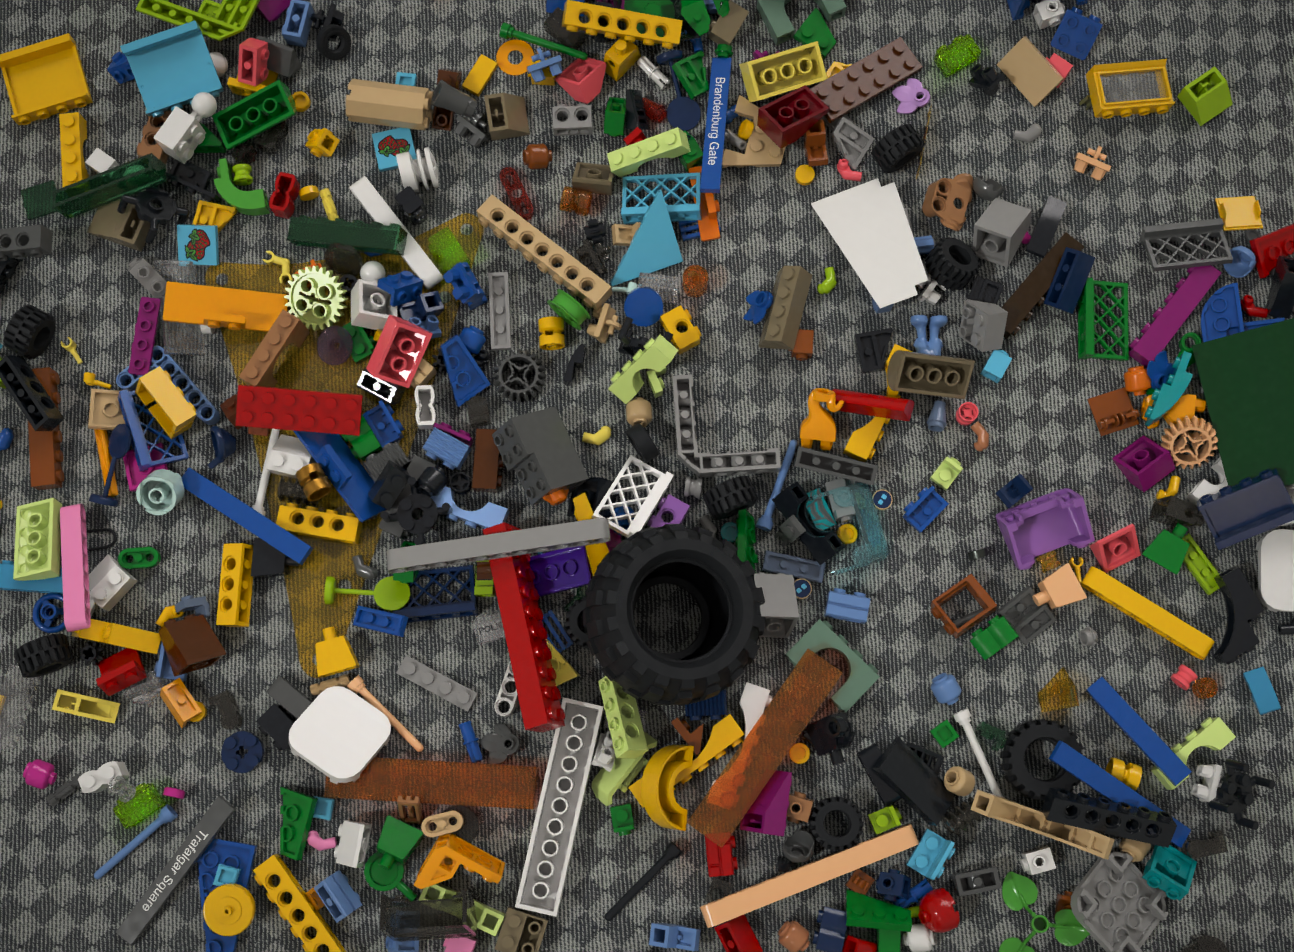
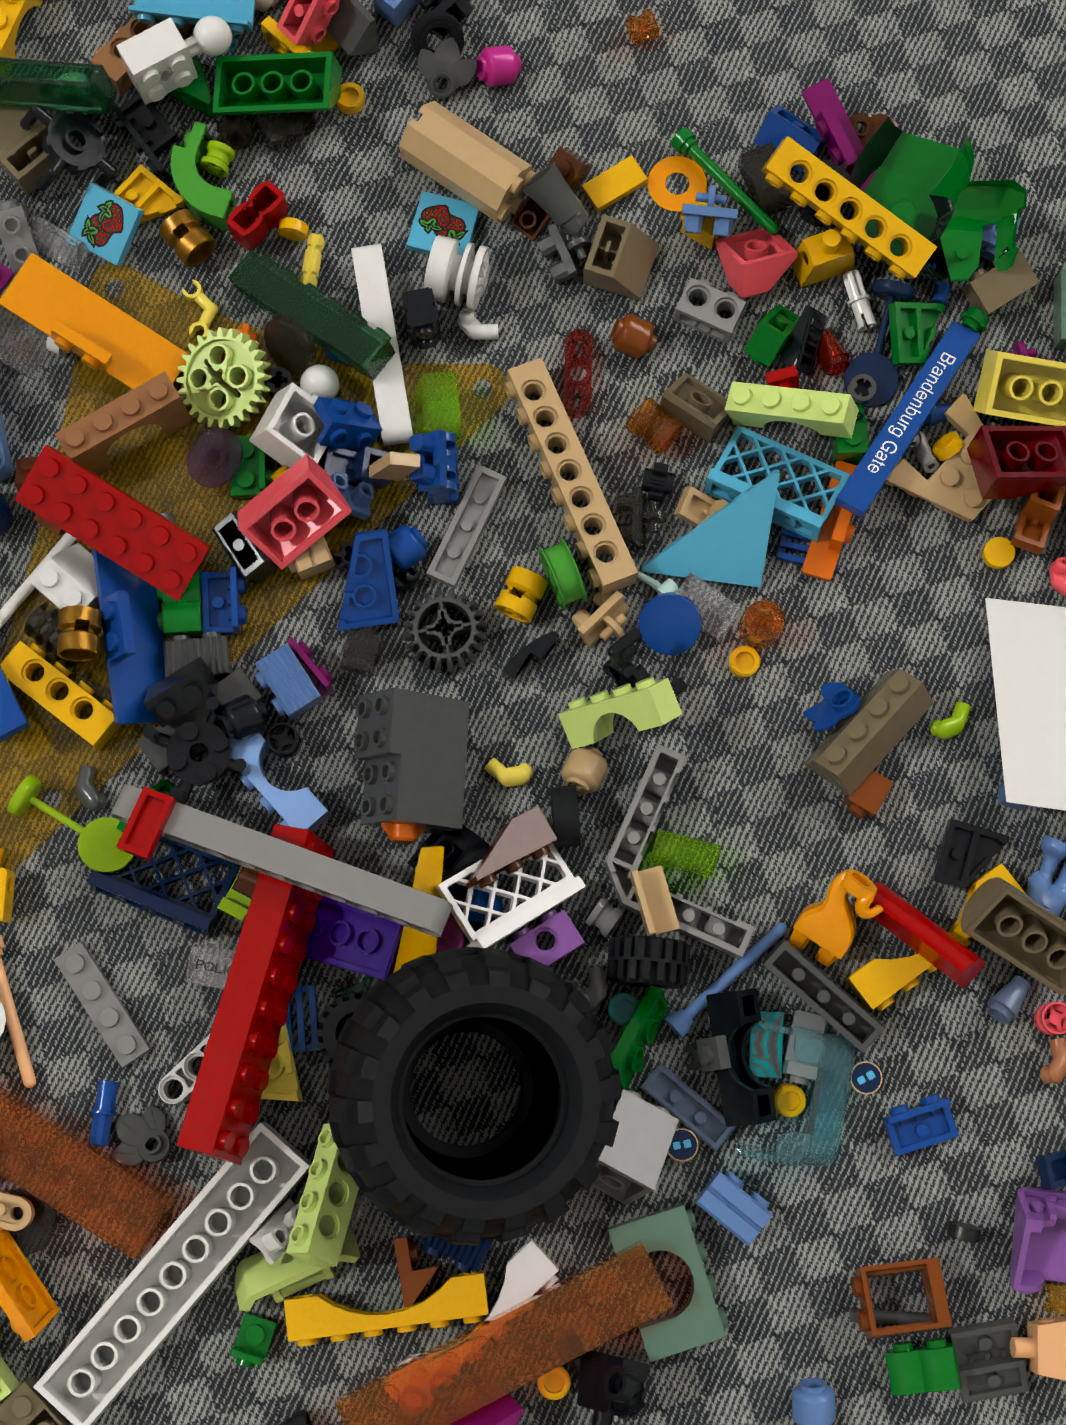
camera: 25 degrees right, 0 degrees up
white brick [85,147,121,182] -> none
yellow brick [305,128,340,158] -> none
blue tile [353,605,409,637] -> none
medium azure plate [395,72,417,87] -> none
white brick [414,385,436,430] -> none
reddish brown brick [472,429,504,493] -> none
yellow brick [641,744,694,831] -> none
yellowish green bracket [646,367,666,398] -> none
yellow brick [660,305,702,355] -> none
yellowish green bracket [930,457,963,491] -> none
none -> red tile [116,786,177,861]
none -> pearl gold wheel [159,208,216,268]
none -> tan tile [369,452,420,481]
none -> dark grey plate [417,37,477,99]
none -> white arm [457,308,499,340]
none -> slope [466,805,557,889]
none -> dark pink head [476,45,522,87]
none -> tan panel [630,865,680,936]
none -> clear neon green brick [648,829,720,880]
none -> yellow tile [728,646,760,679]
none -> dark grey bush [847,374,877,404]

